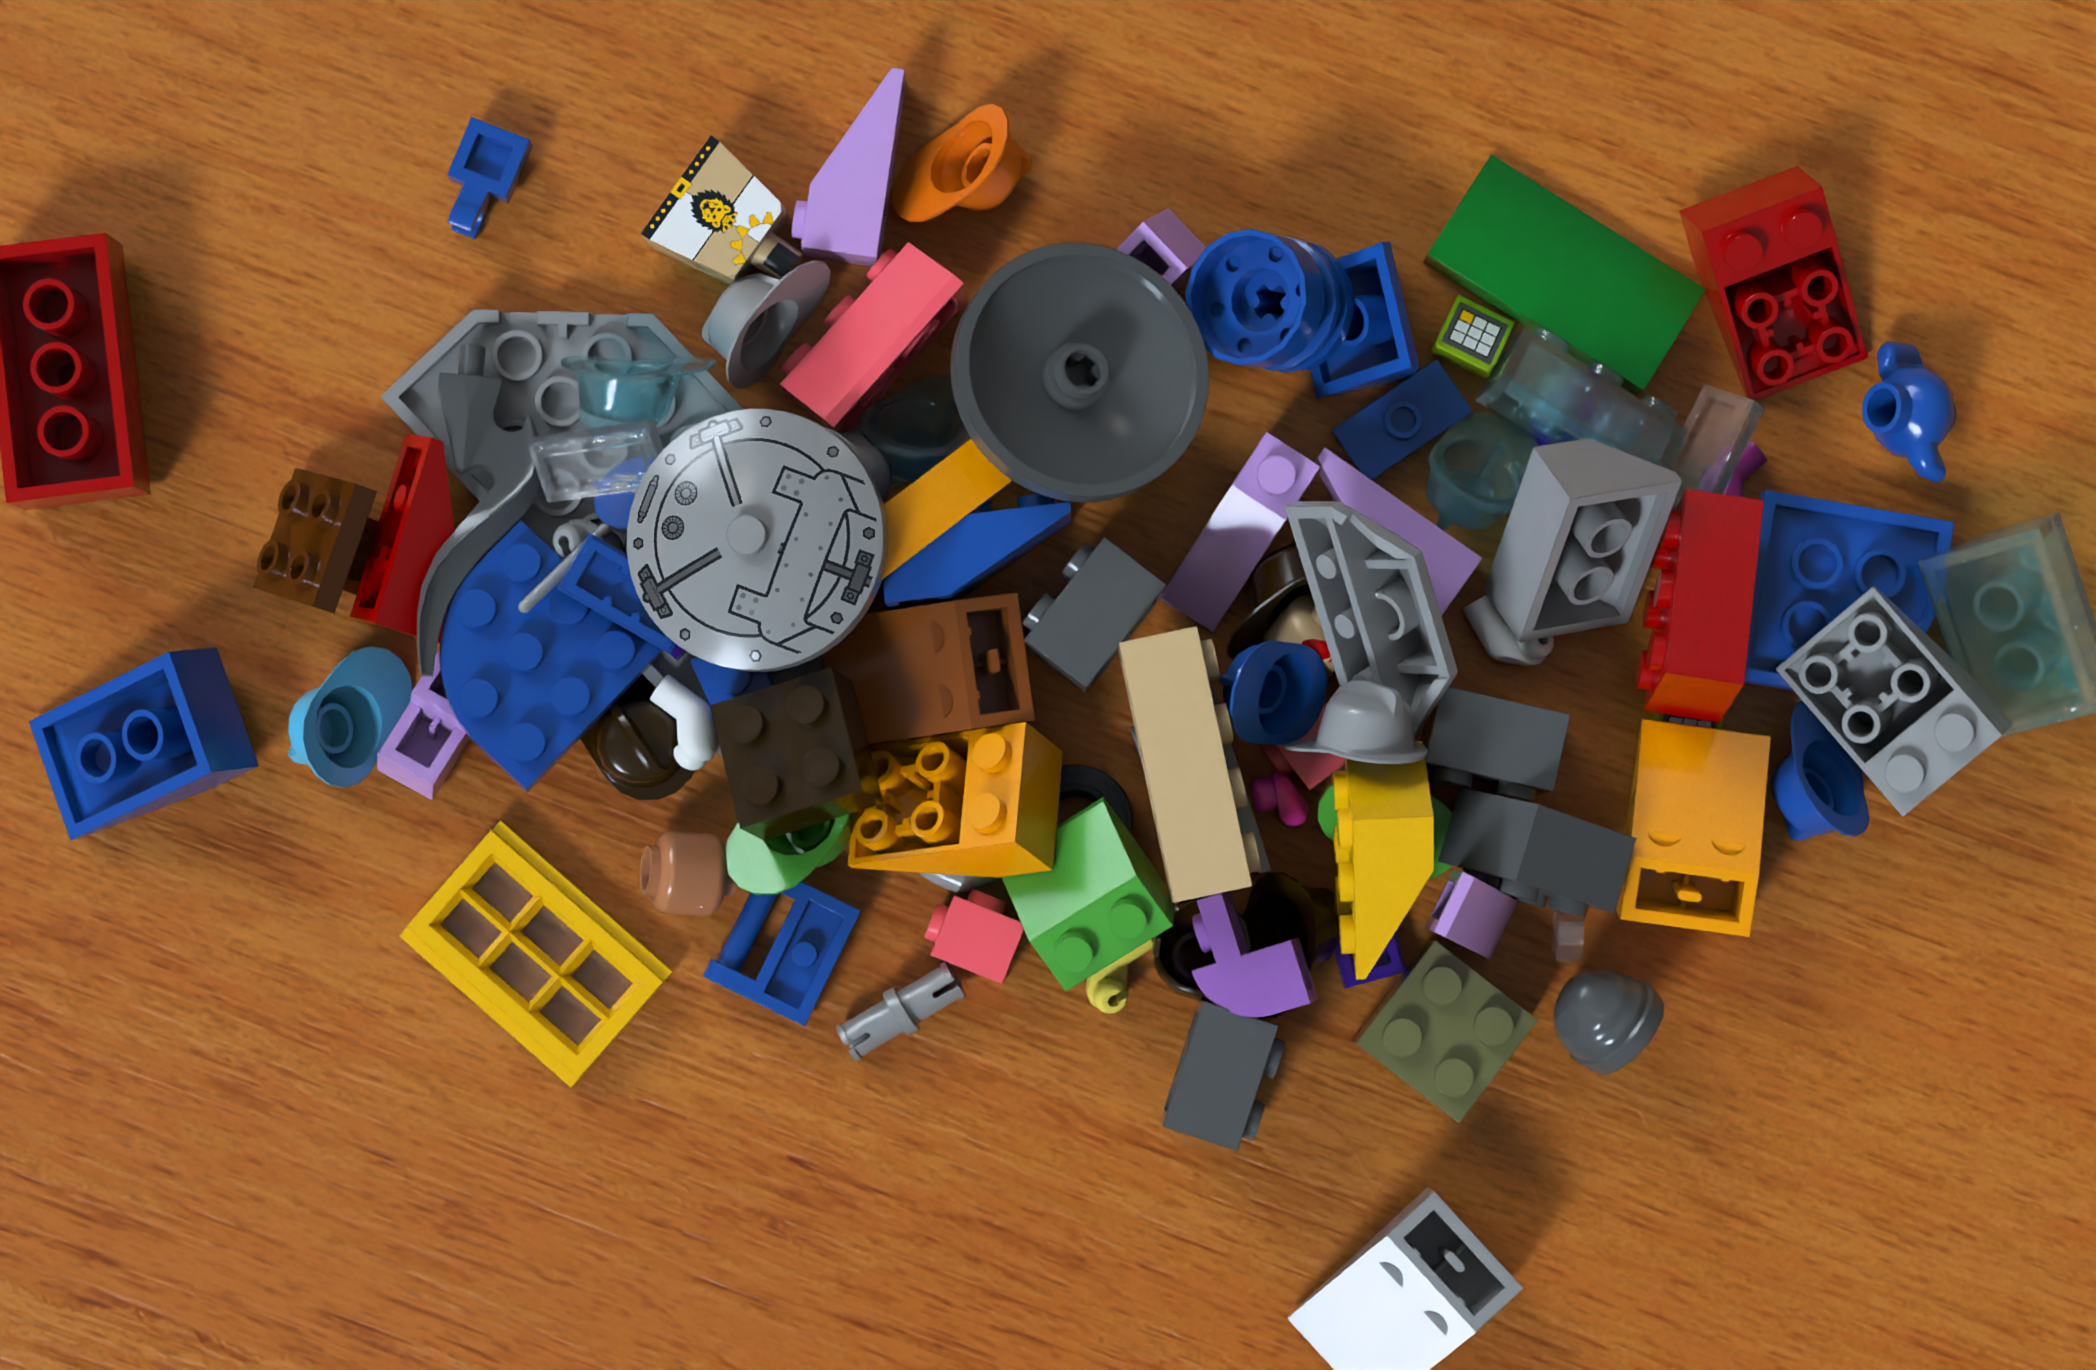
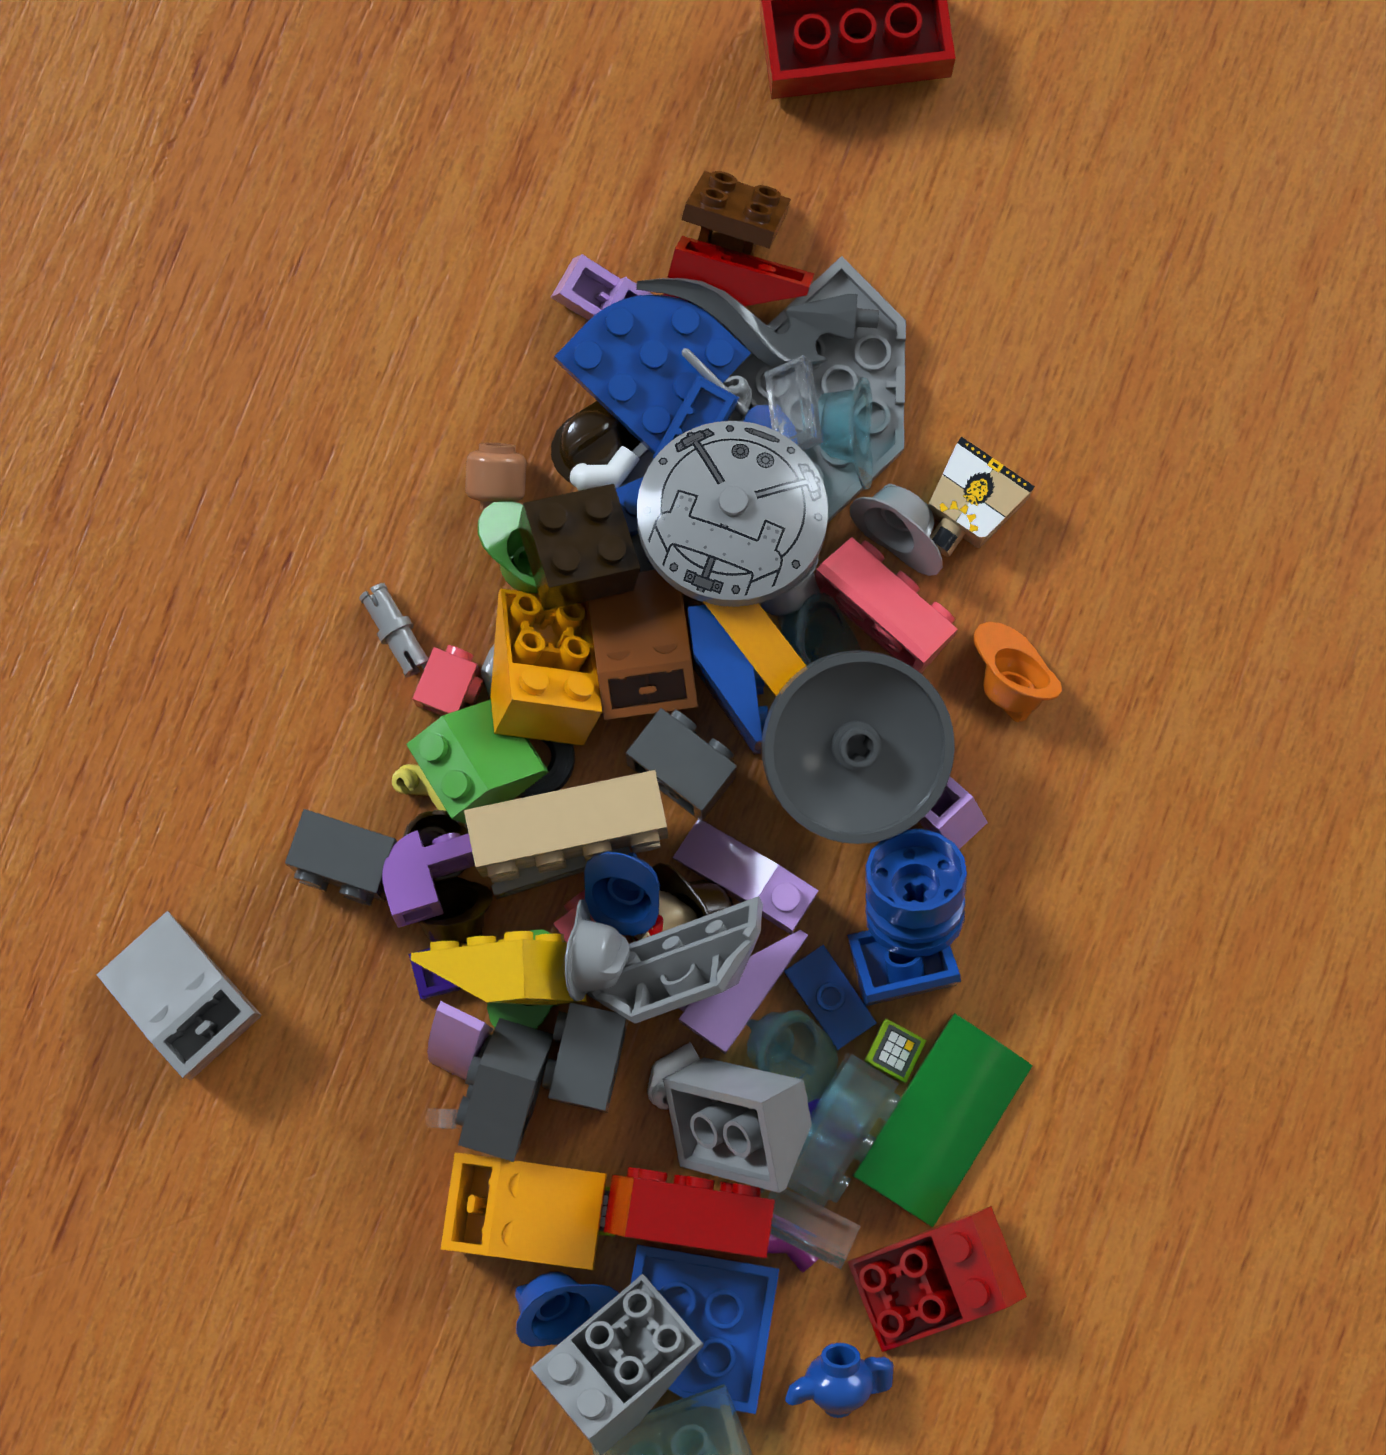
camera: 85 degrees right, 5 degrees down
blue slope [29,647,259,840] -> none
medium azure piece [288,646,413,788] -> none
yellow piece [399,820,673,1088] -> none
blue plate [447,117,533,240] -> none
blue plate [703,881,862,1026] -> none
lavender slope [792,68,907,266] -> none
dark pink arm [1250,772,1309,827] -> none
olive brick [1351,940,1538,1123] -> none
dark grey hat [1553,968,1664,1075] -> none

